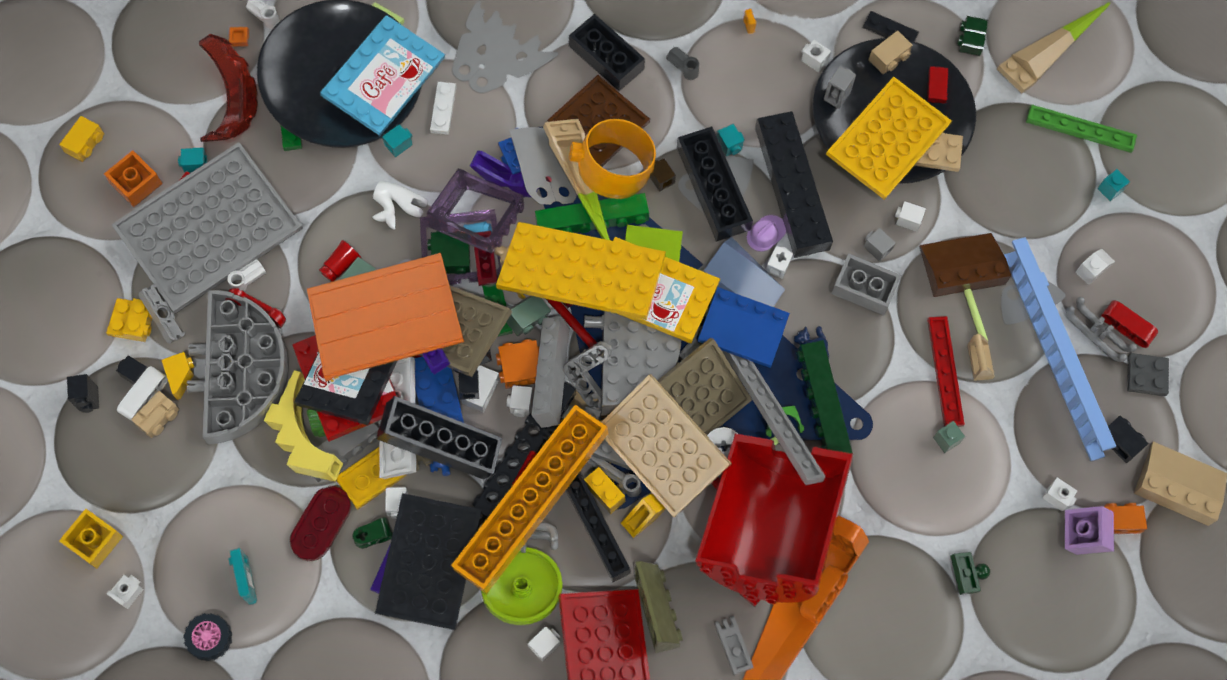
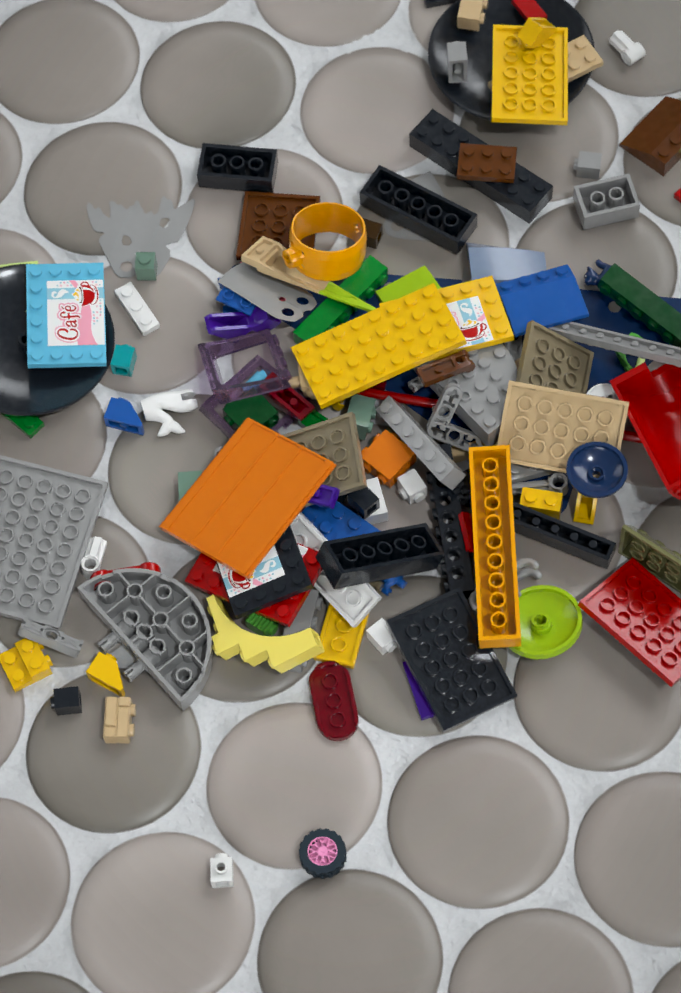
camera: 30 degrees left, 5 degrees down
yellow brick [59,508,123,569] -> none
black brick [67,374,99,413] -> none
white beam [117,366,168,421] -> none
teal container [228,548,257,605] -> none
red plant [319,240,361,282] -> none
dark green piece [353,518,393,549] -> none
white brick [528,627,560,662] -> none
dark grey piece [666,46,699,80] -> none
teal brick [717,123,745,156] -> none
light orange tile [743,9,756,34] -> none
lavender piece [746,215,786,251] -> none
white brick [766,246,793,279] -> none
white brick [801,40,831,72] -> none
white brick [895,201,926,232] -> none
none -> blue slope [104,397,144,436]
none -> sand green brick [135,252,158,281]
none -> reddish brown plate [416,350,476,387]
none -> reddish brown plate [457,143,517,183]
none -> yellow slope [517,17,558,48]
none -> dark blue dish [566,442,628,498]
none -> white piece [609,30,646,66]

